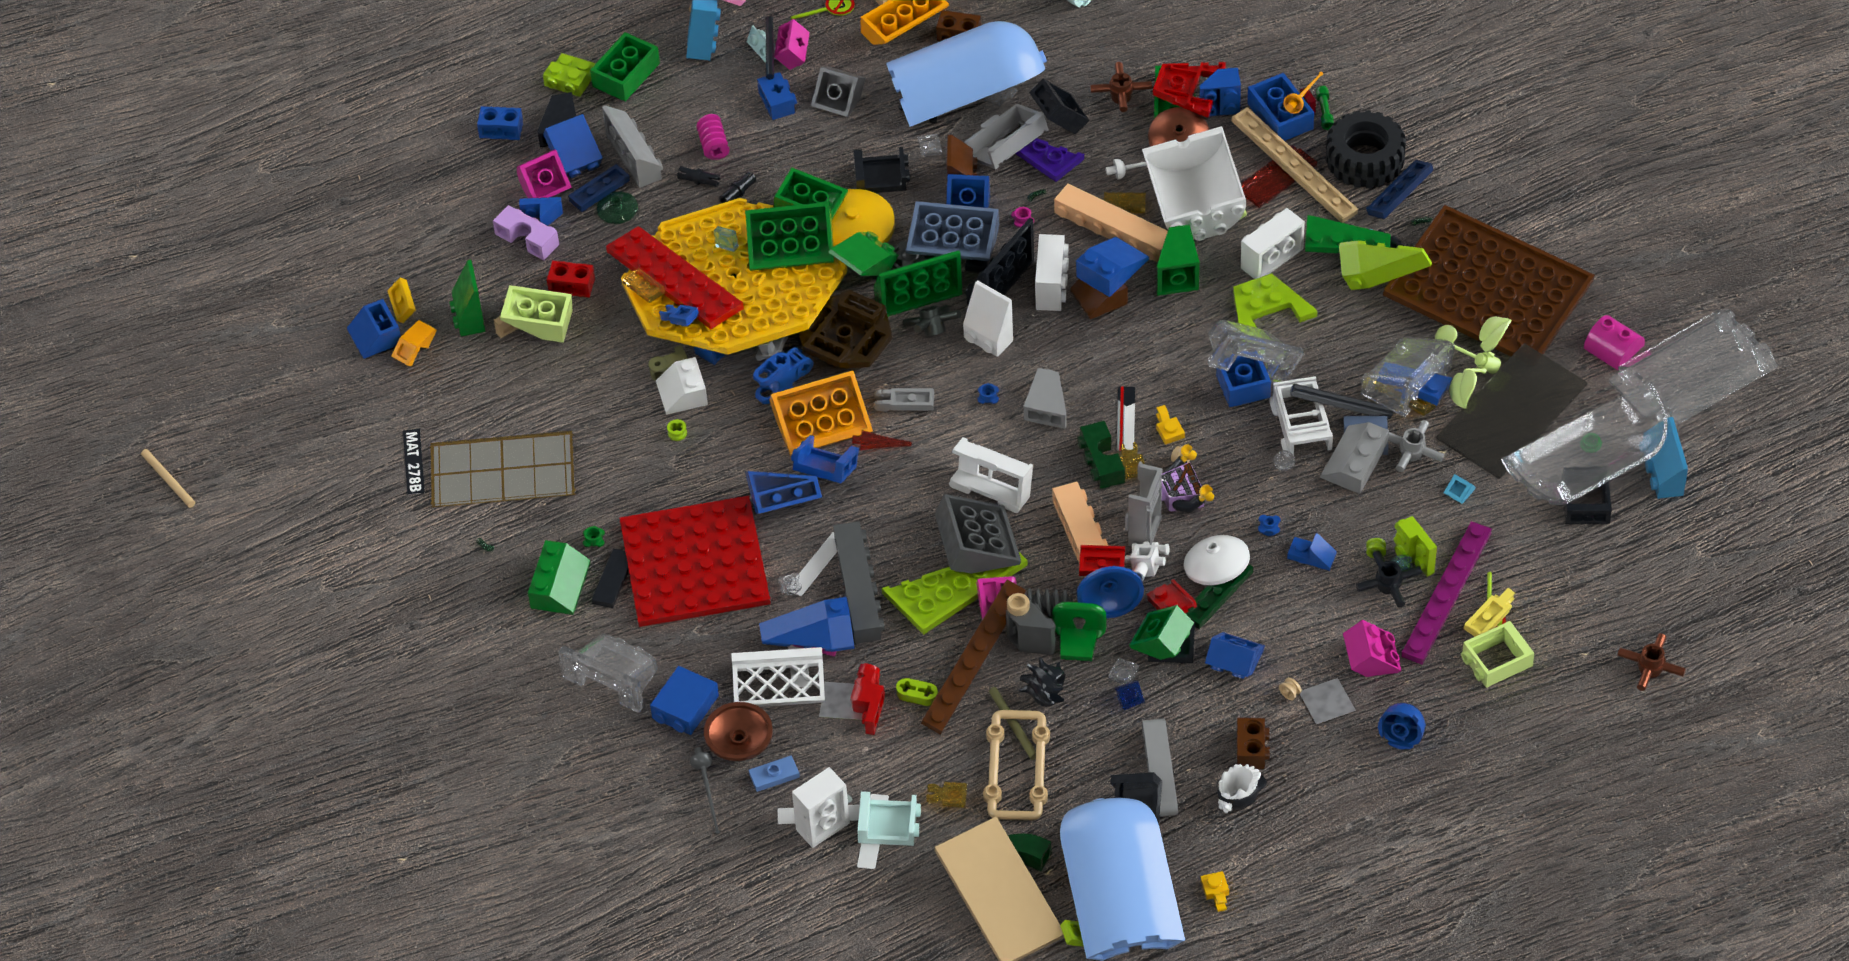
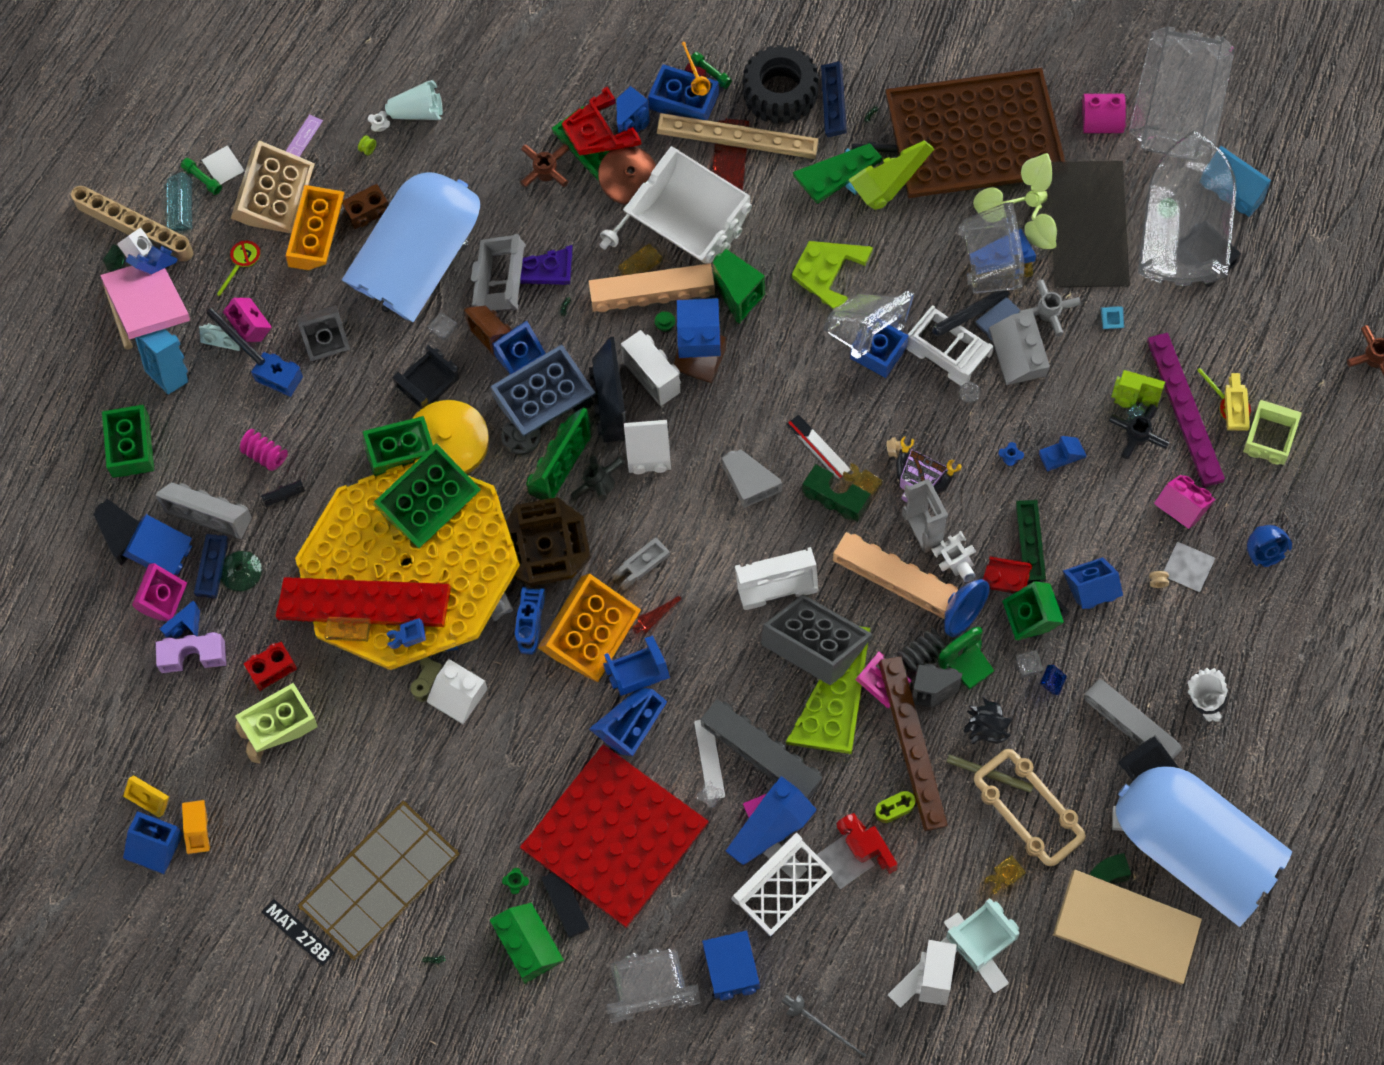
camera: 40 degrees left, 15 degrees up
green slope [449,260,486,337] -> none
blue brick [477,106,523,140] -> none
lime plate [543,53,596,97] -> none
lime bush [667,419,687,441] -> none
copper dish [704,702,773,761] -> none
clear light blue plate [714,226,738,252] -> none
black pin [719,172,757,203] -> none
medium blue plate [749,755,800,792] -> none
green slope [829,231,899,276] -> none
blue plate [977,383,999,404] -> none
tan tile [1007,593,1030,616] -> none
dark pink plate [1011,207,1034,227] -> none
black window [1029,78,1090,135] -> none
lime tile [1060,920,1084,947] -> none
red plate [1079,545,1125,576] -> none
yellow plate [1156,405,1185,445] -> none
white dish [1184,535,1250,585] -> none
yellow plate [1200,871,1229,912] -> none
reddish brown brick [1237,718,1270,769] -> none
white brick [1240,208,1305,279] -> none
lime bush [1366,538,1386,558] -> none

